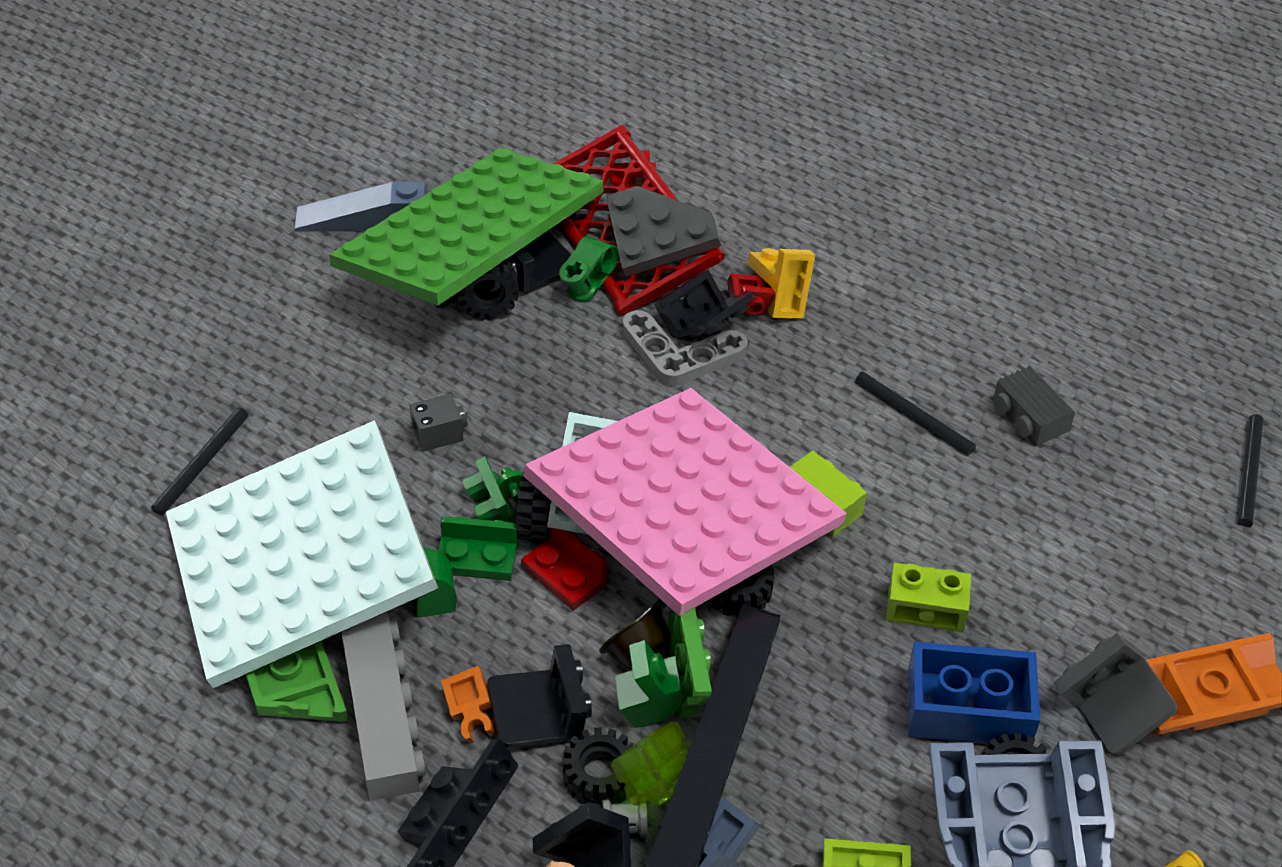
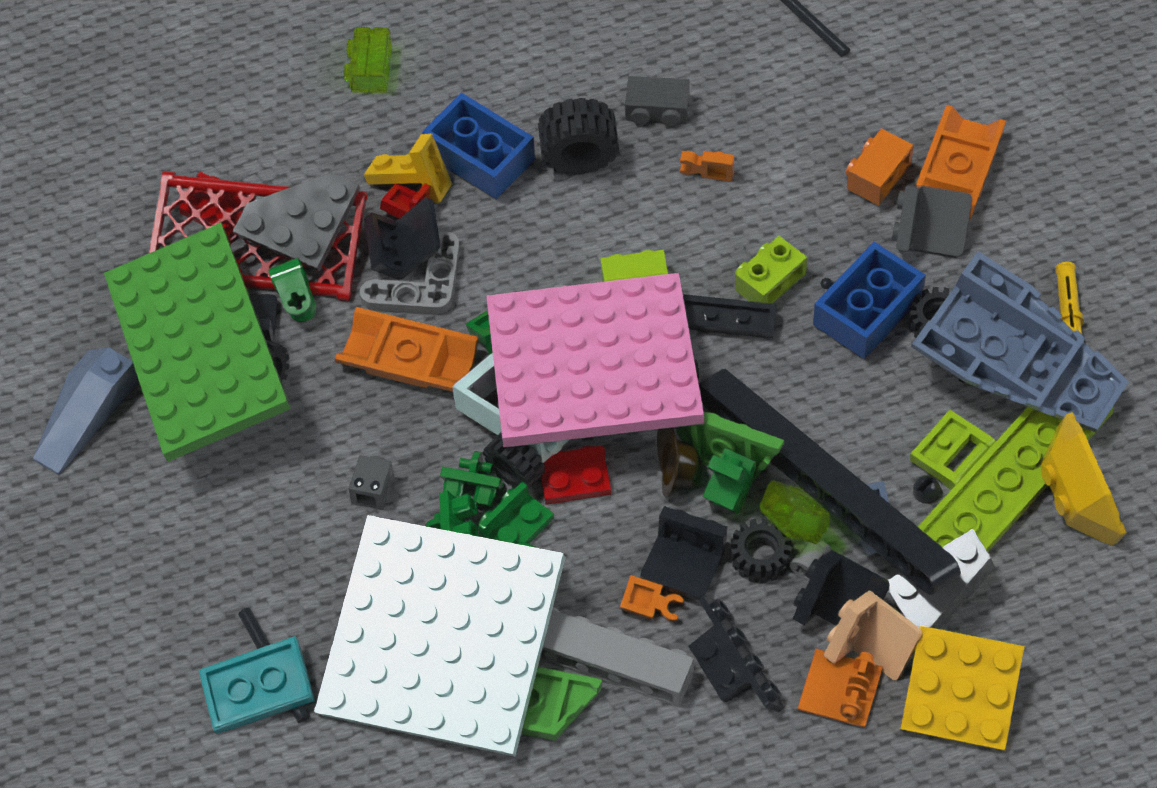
camera: 50 degrees left, 10 degrees up
black bar [855,371,976,456] -> none
none -> teal tile [198,636,315,734]
none -> orange piece [335,307,479,392]
none -> clear neon green brick [344,27,392,93]
none -> blue brick [422,92,535,200]
none -> green hips [425,490,479,537]
none -> black tyre [538,98,619,175]
none -> orange plate [680,151,734,182]
none -> black plate [683,294,777,339]
none -> orange brick [845,128,914,206]

